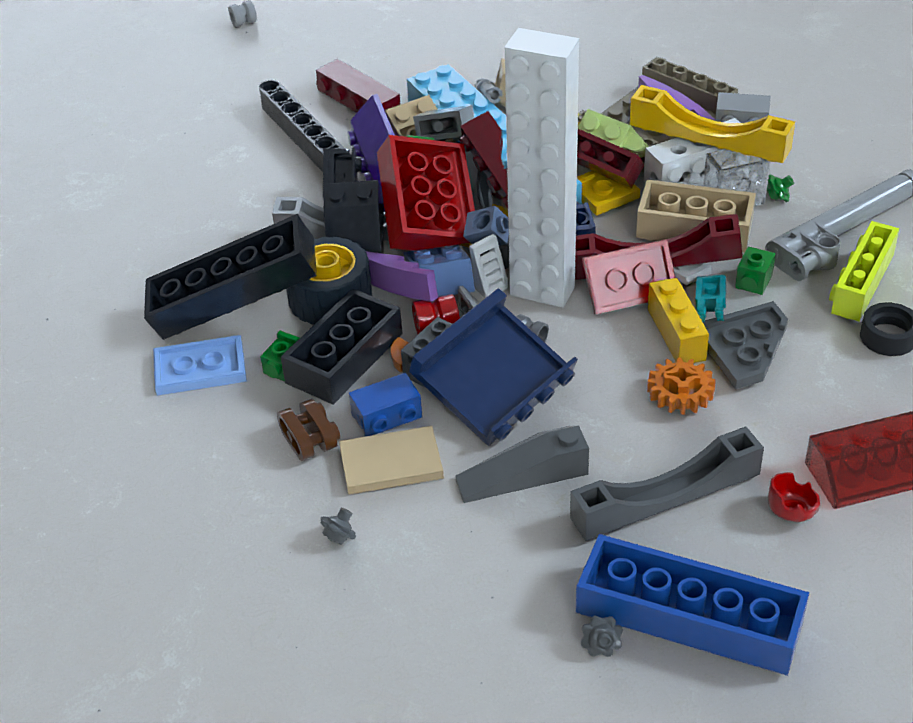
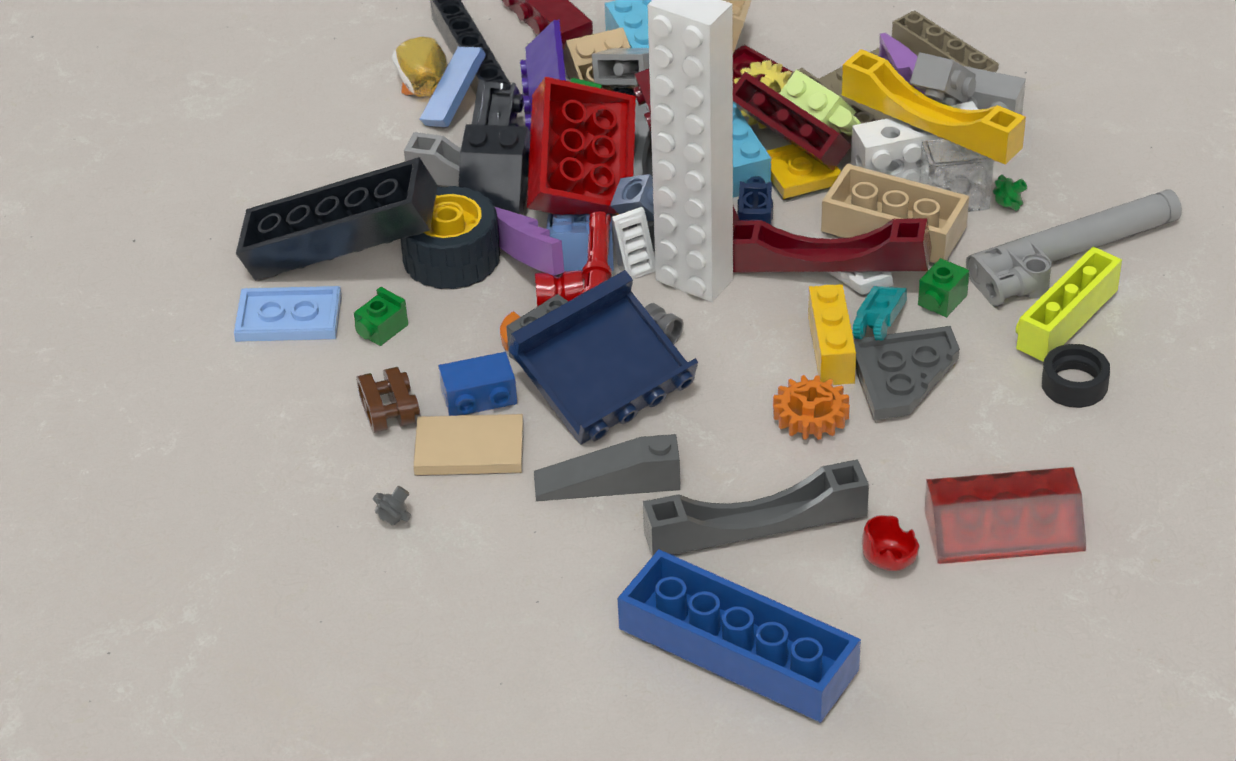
camera: 10 degrees right, 0 degrees up
black brick [281,289,403,405] -> none
dark grey plant [581,616,623,657] -> none
tile [582,239,675,315] -> none
none -> clear yellow piece [392,37,448,97]
none -> tile [420,47,486,127]
none -> red pin [580,211,612,295]
none -> light grey brick [910,52,976,106]

